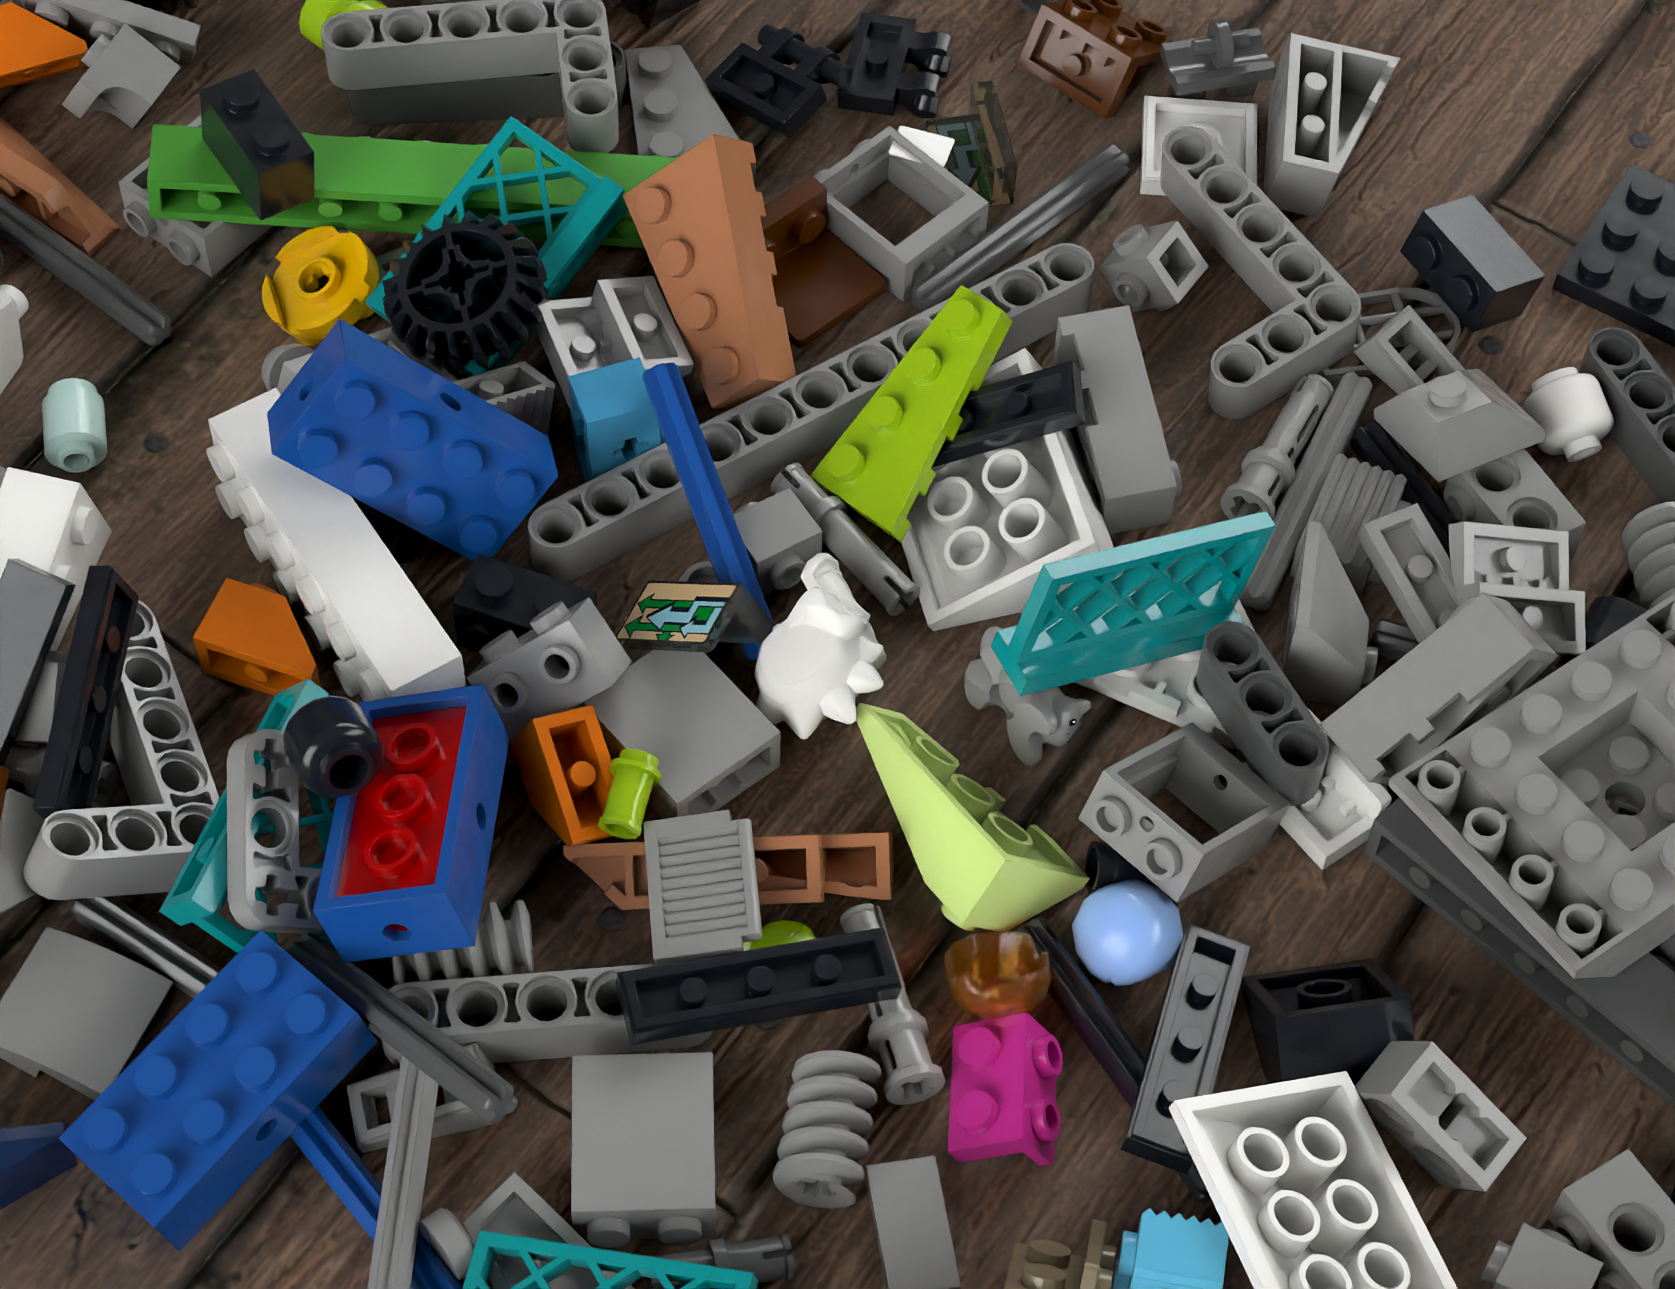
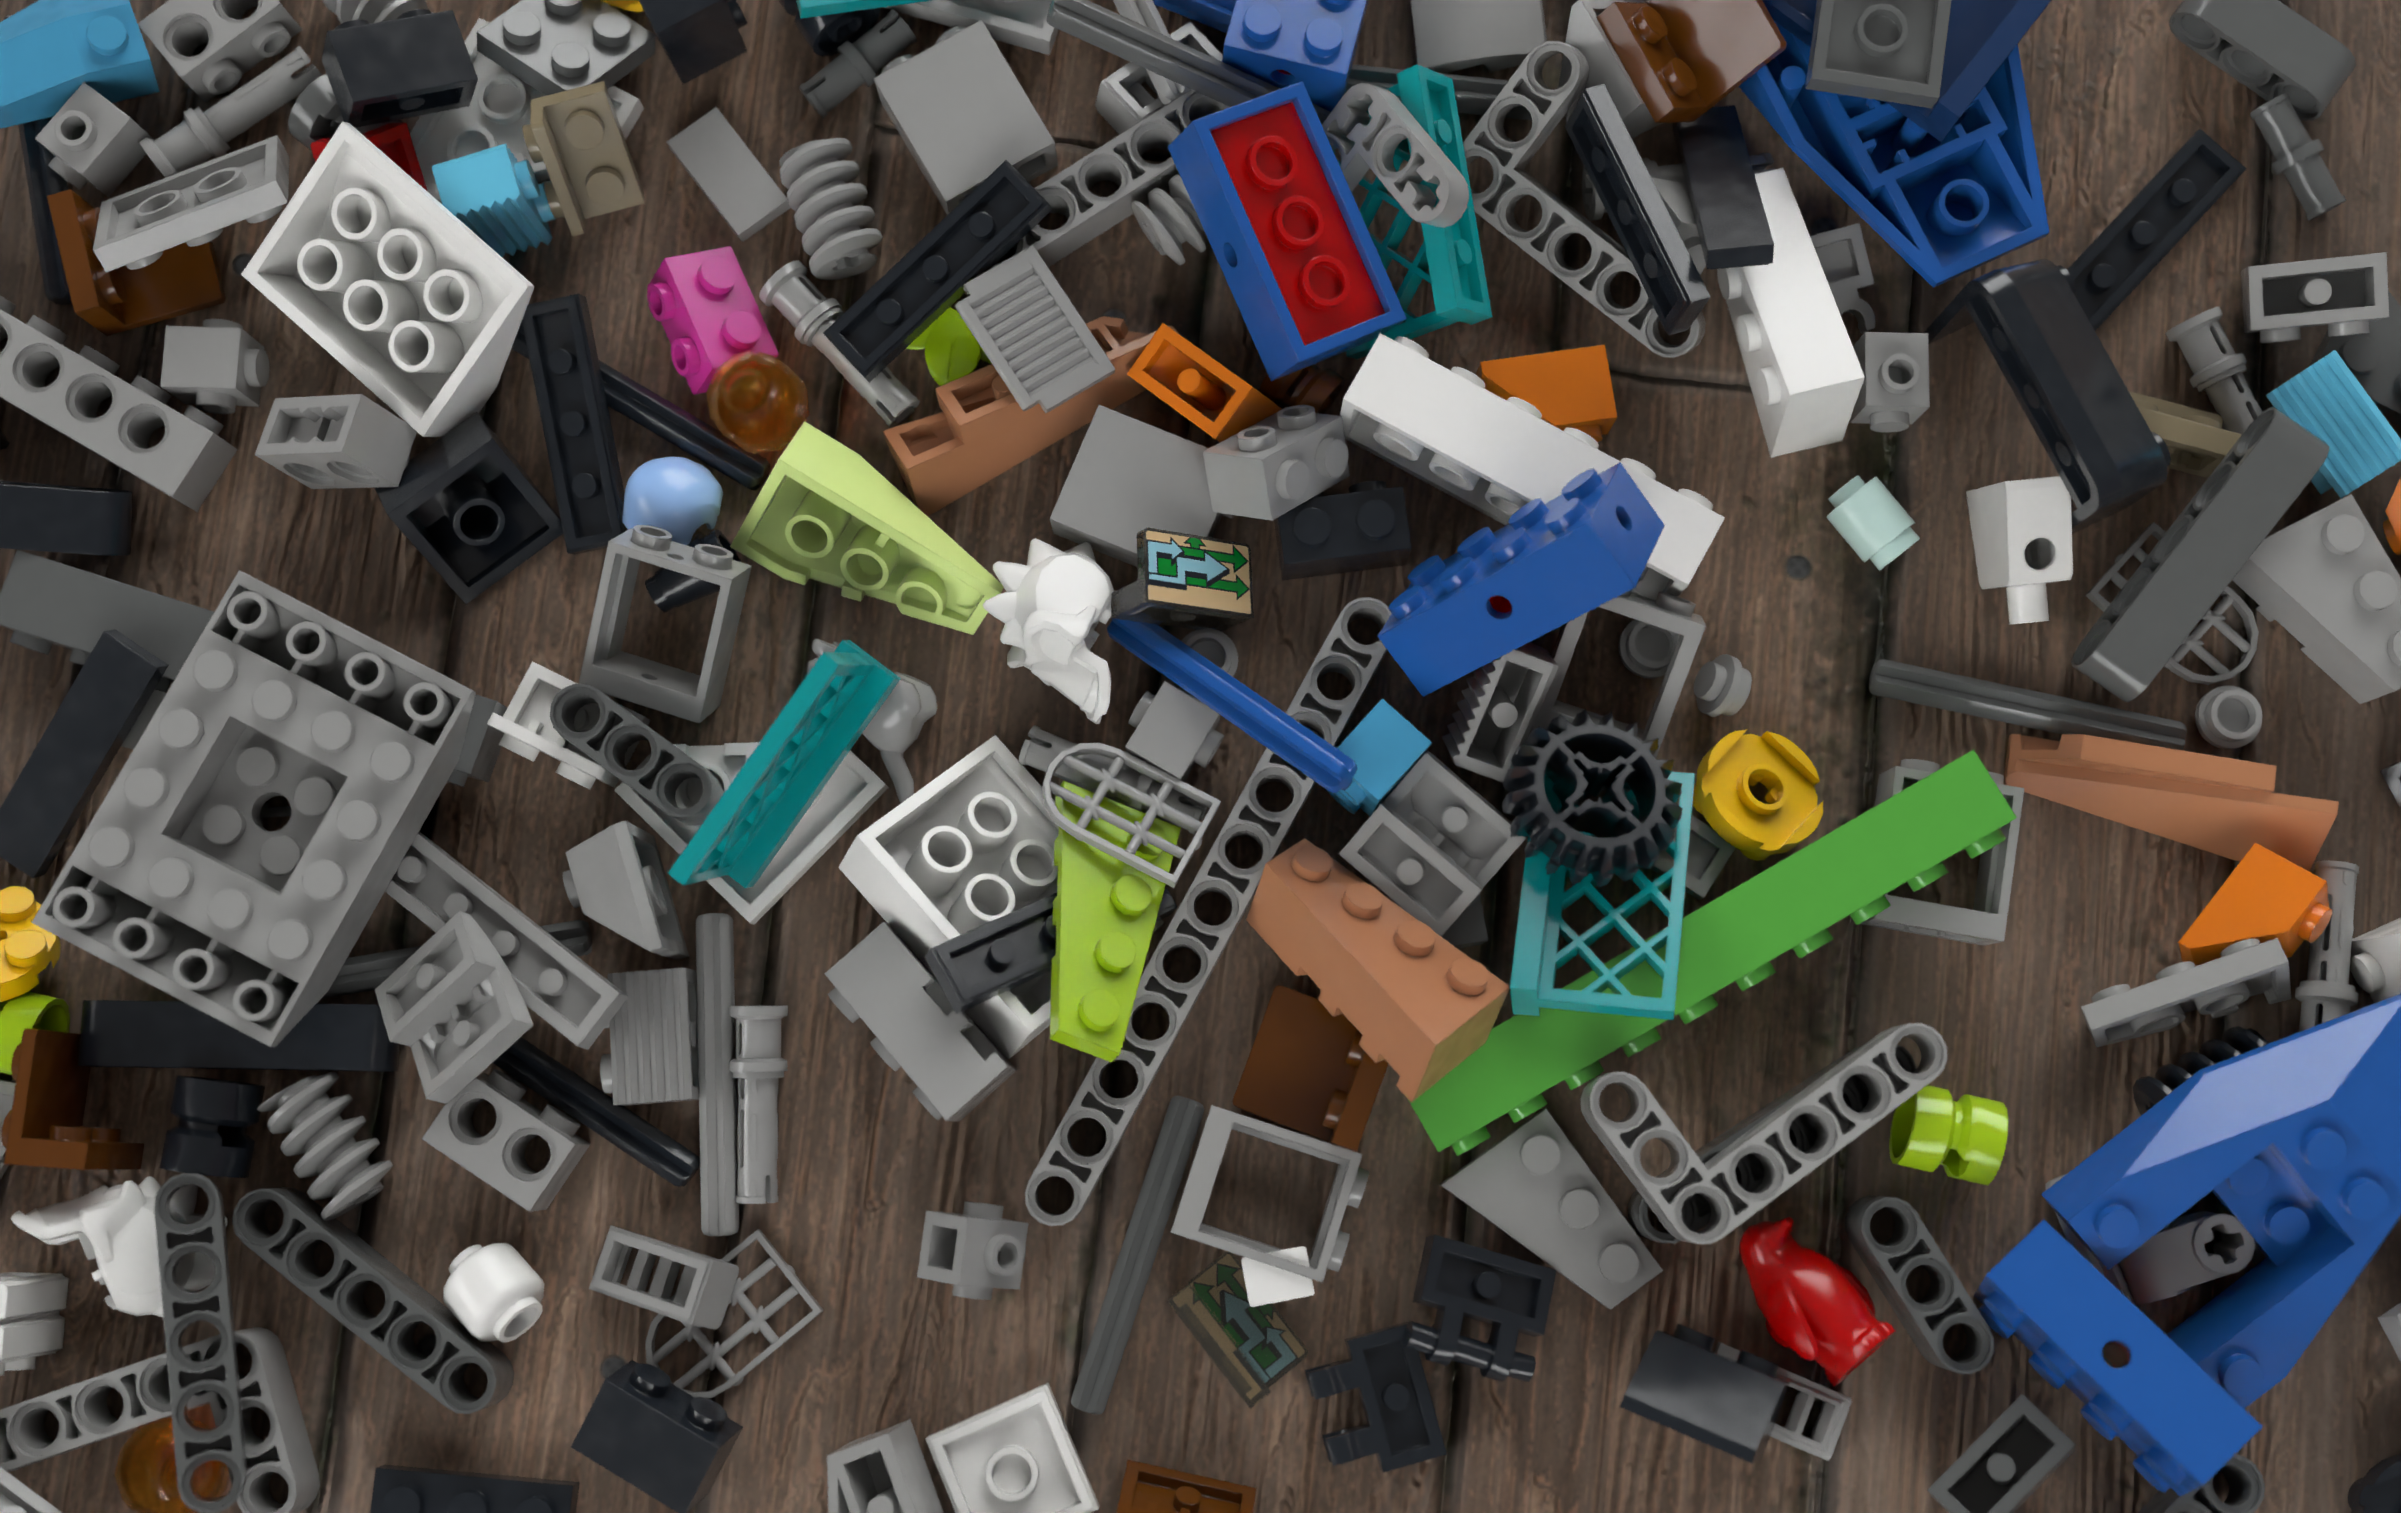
camera: 155 degrees right, 25 degrees up
light grey brick [61,23,181,129] -> none
black brick [200,69,314,221] -> none
black head [283,696,384,798] -> none
lime pin [598,749,662,839] -> none
light grey beam [1160,126,1361,419] -> none
light grey wedge [1319,593,1558,786] -> none
light grey slope [1374,369,1546,482] -> none
none -> light grey window [1042,743,1221,888]

